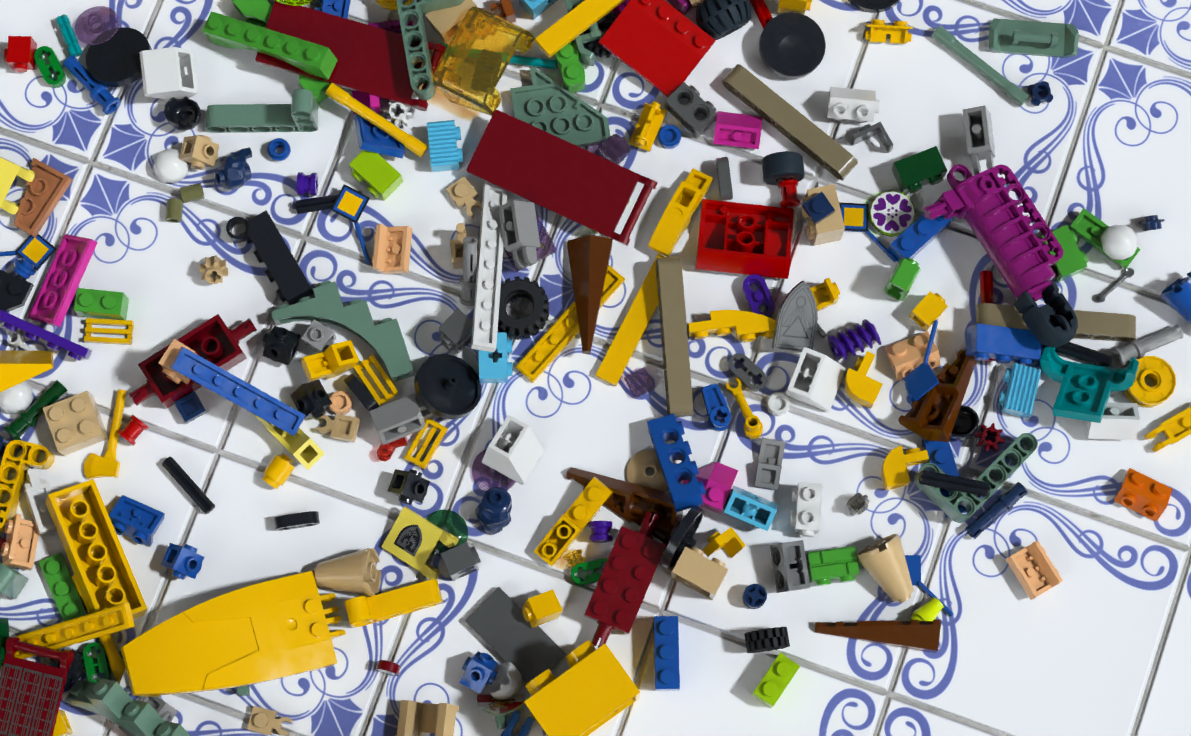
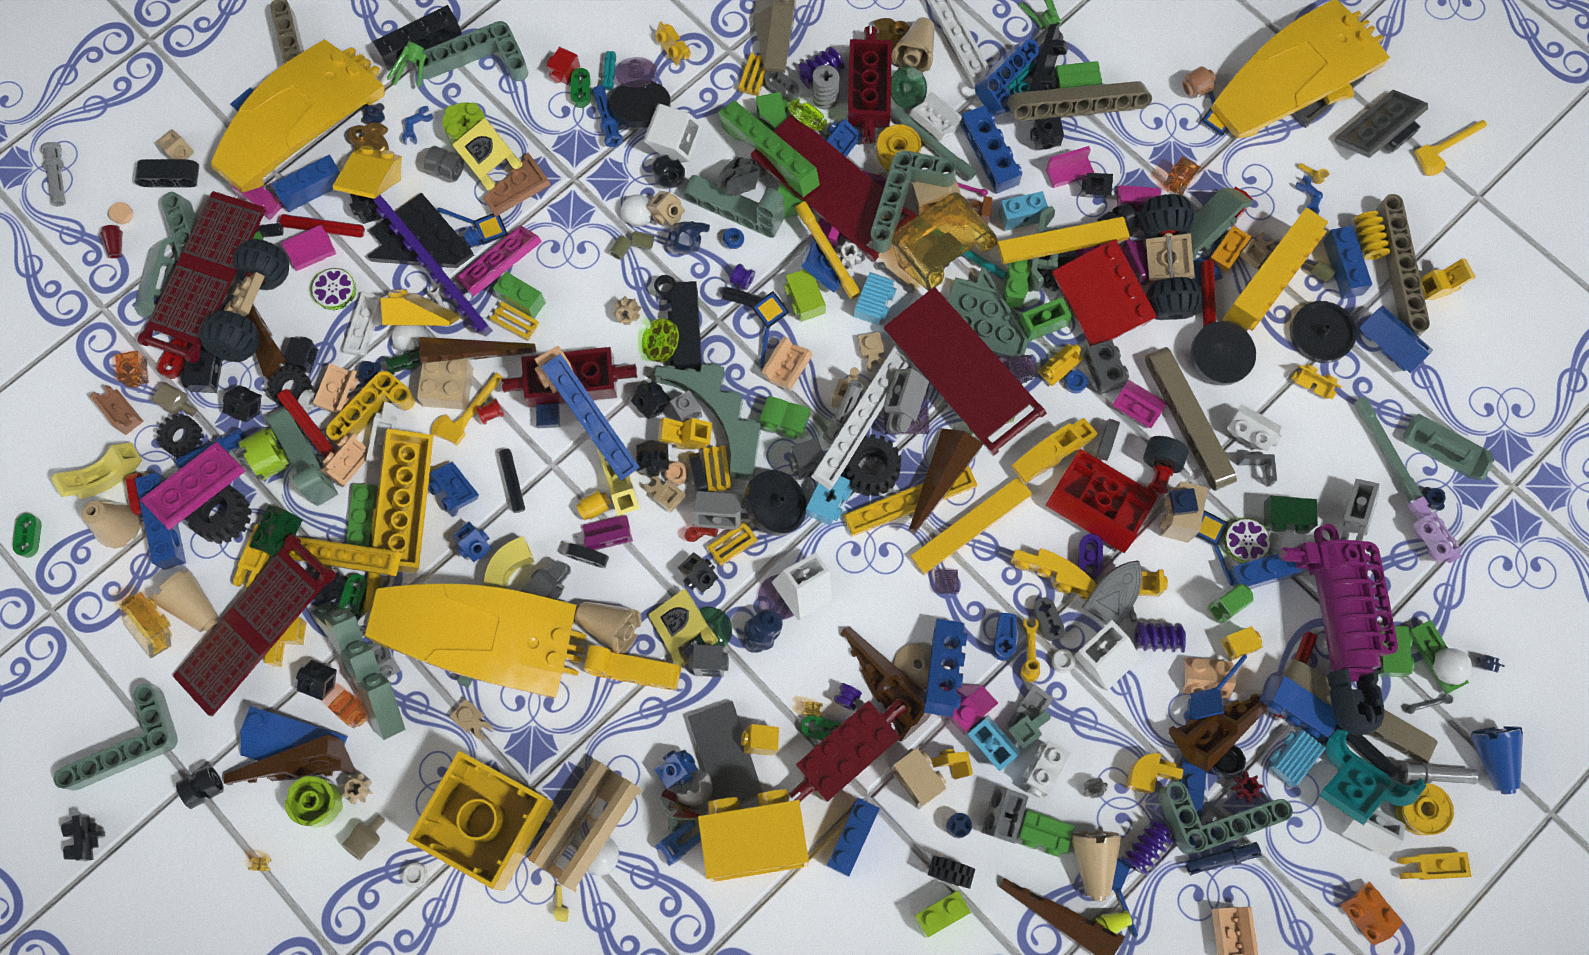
camera: 25 degrees right, 5 degrees down
dark red tile [375,660,401,676] -> none
yellow slope [533,477,613,567] -> none
dark tan beam [656,257,693,417] -> none
black piece [660,505,705,570] -> none
yellow brick [844,351,883,409] -> none
black axle [919,470,990,496] -> none
none -> reddish brown wedge [419,337,536,364]
none -> light yellow arch [484,536,535,589]
none -> dark grey hinge [521,561,571,600]
none -> magenta panel [583,515,633,550]
none -> clear neon green tile [642,318,679,363]
none -> dark grey hinge [717,157,766,195]
none -> bright green brick [759,396,811,440]
none -> dark grey hinge [877,262,915,293]
none -> sand green plate [1008,709,1051,749]
none -> bright green brick [1019,298,1072,342]
none -> dark purple piece [1121,819,1173,876]
none -> lavender brick [1407,496,1462,563]

